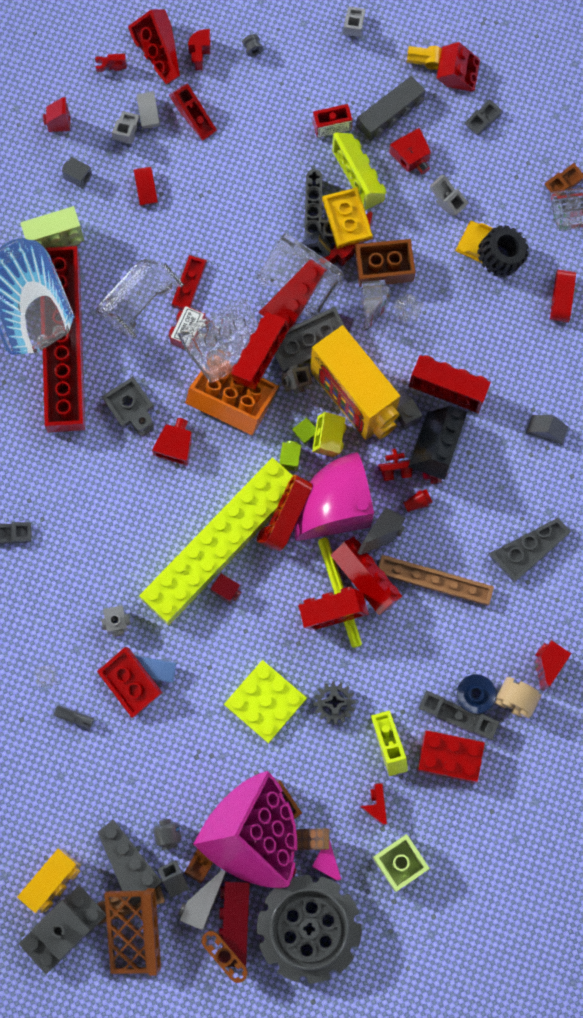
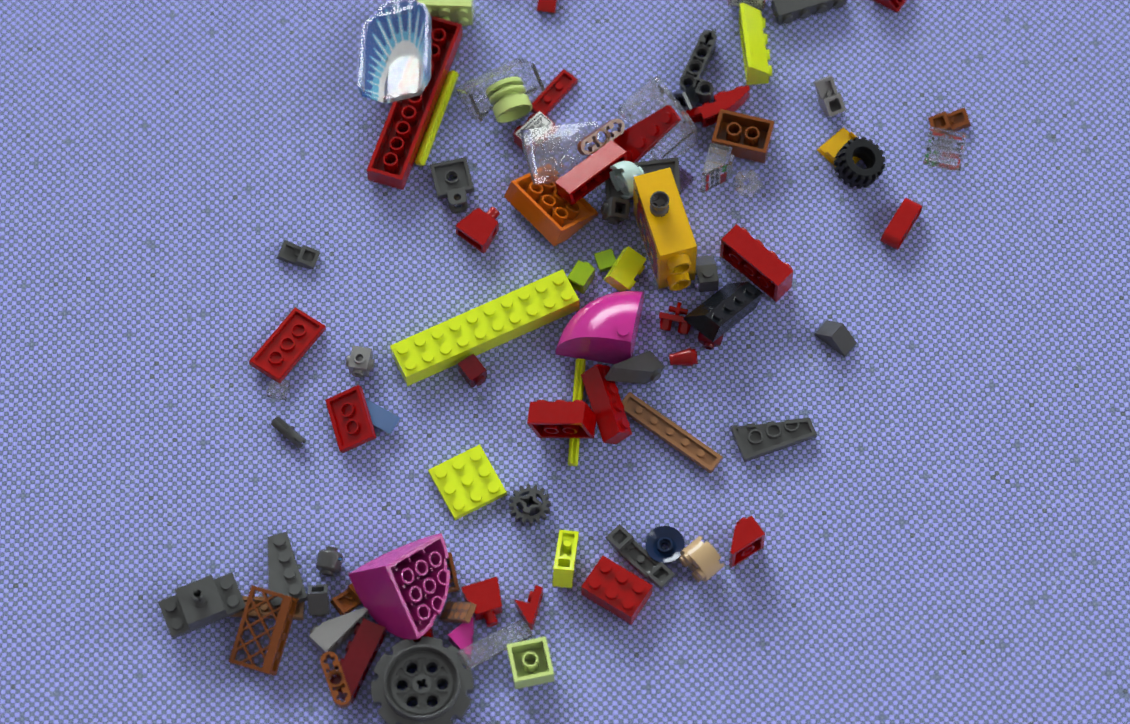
camera: 25 degrees right, 10 degrees down
yellow brick [17,848,81,913] -> none
red beam [256,474,312,551] -> none
yellow tile [322,187,373,248] -> none
red torso [389,128,431,175] -> none
dark grey slope [464,99,503,136] -> none
none -> red tile [249,307,326,384]
none -> neon yellow axle [415,70,459,167]
none -> clear tile [457,619,533,670]
none -> red torso [461,576,503,627]
none -> yellowish green wheel [485,77,532,123]
none -> beam [577,119,625,155]
none -> light aqua cylinder [609,161,644,200]
none -> dark grey wheel [650,191,669,217]

